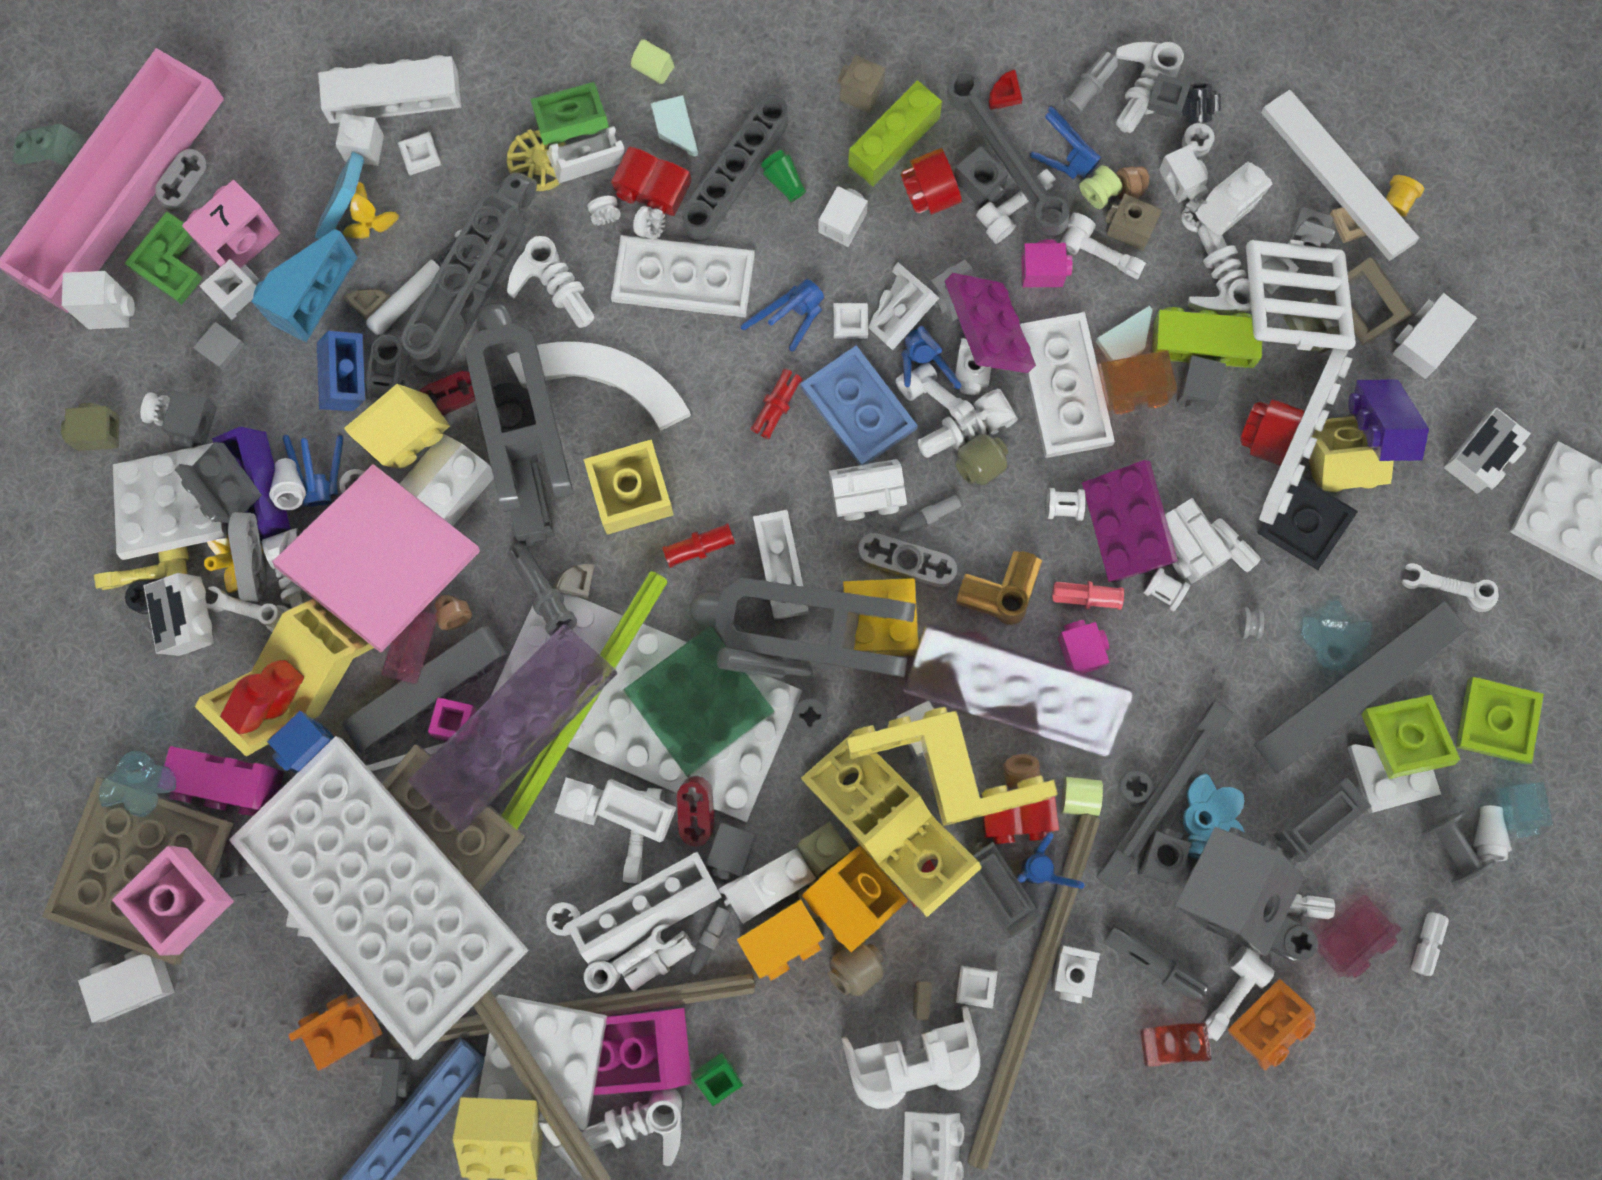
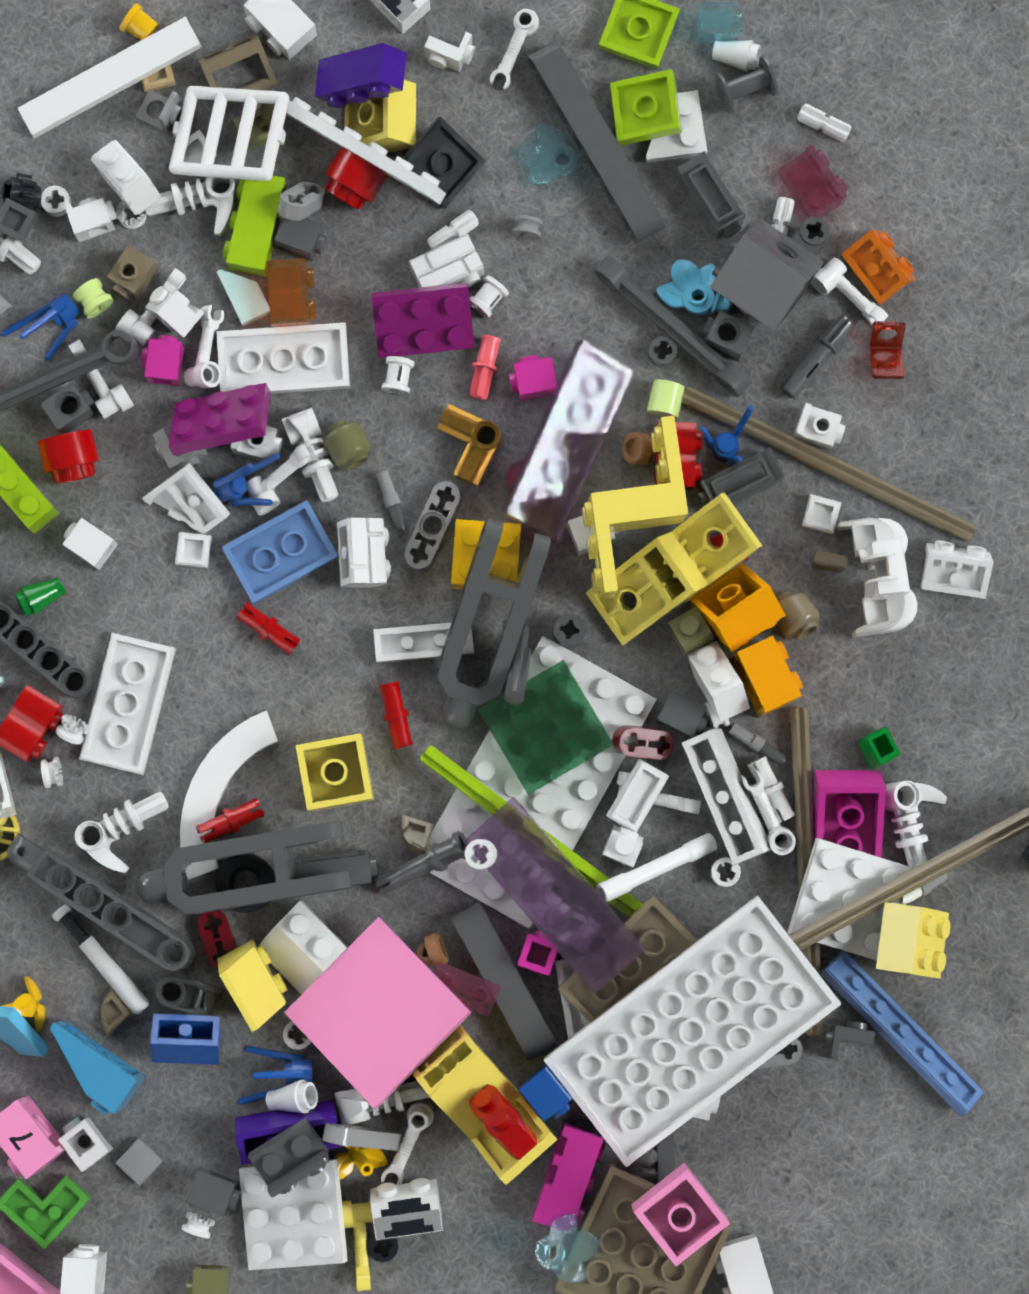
camera: 90 degrees left, 5 degrees up
orange bracket [288,994,383,1071] -> none
blue plant [740,279,824,352] -> none
medium nougat tile [1116,166,1149,200] -> none
none -> white brick [145,286,204,338]
none -> white brick [184,305,224,388]
none -> red pin [196,798,264,844]
none -> light grey beam [277,182,325,221]
none -> white bracket [424,32,476,72]
none -> white bush [465,839,497,869]
none -> white piece [596,833,717,903]

